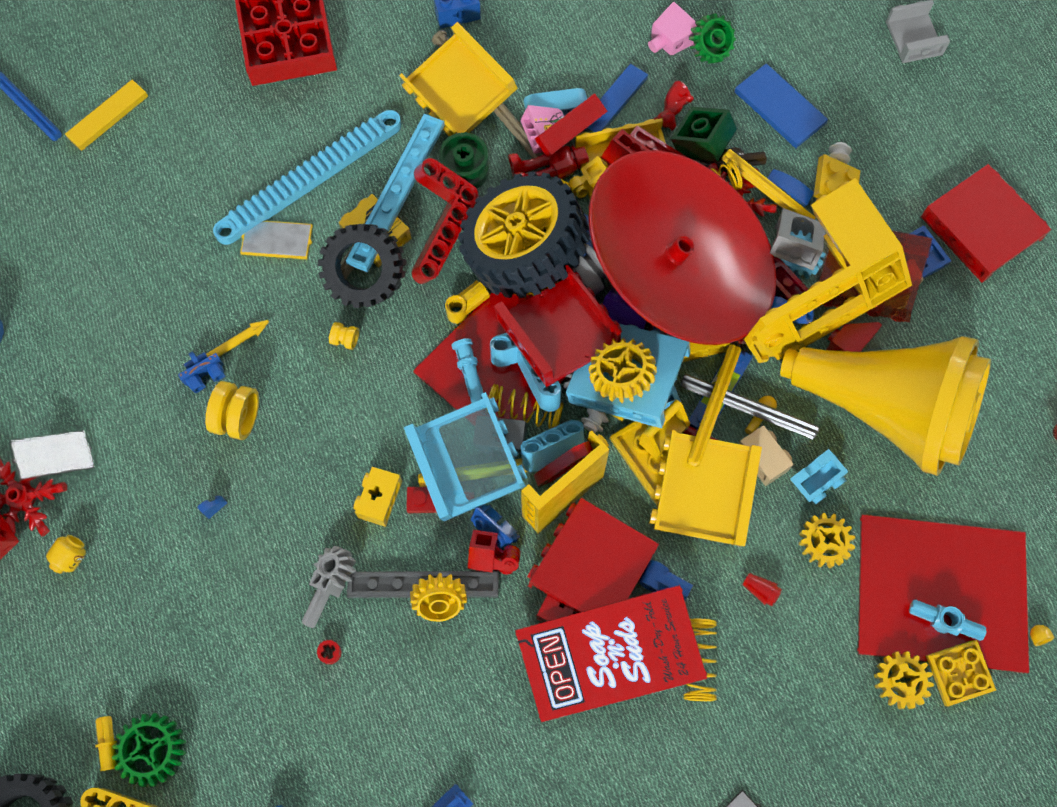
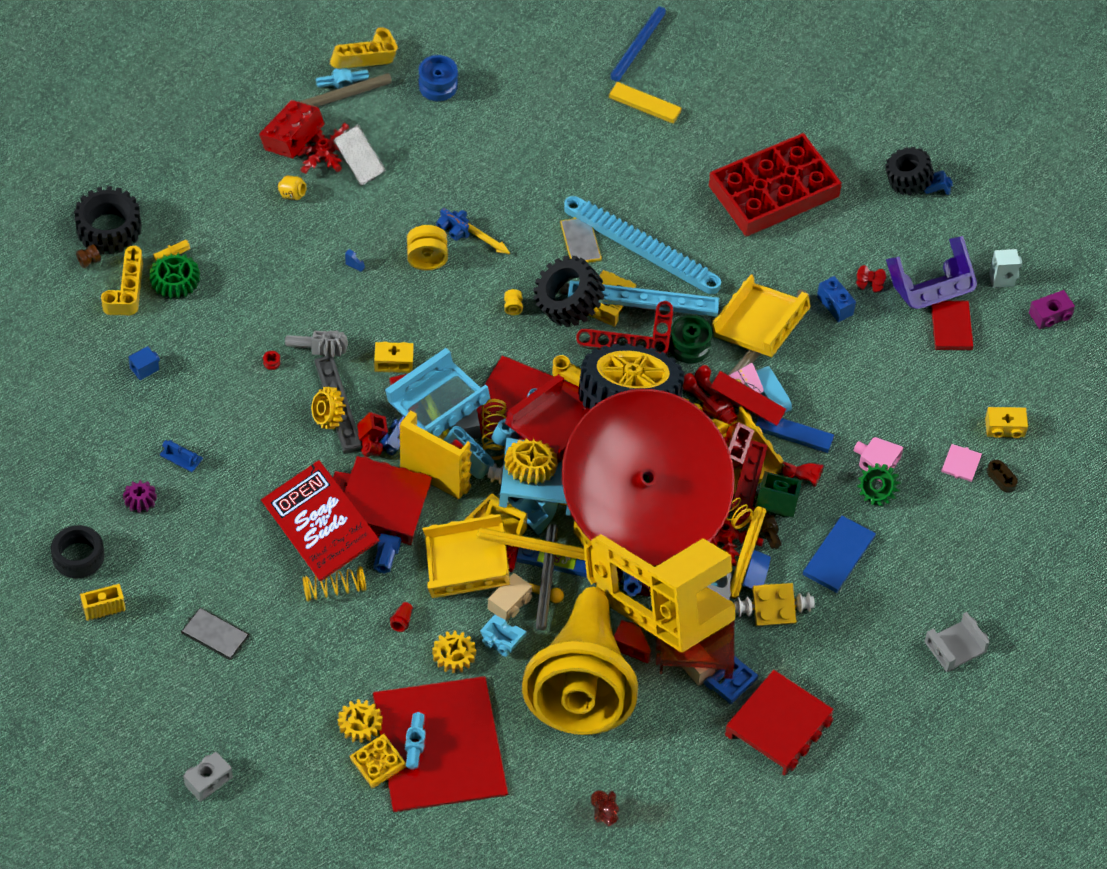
camera: 70 degrees right, 15 degrees down
medium azure pin [452,338,486,411] -> none
yellow hinge [1030,625,1055,646] -> none

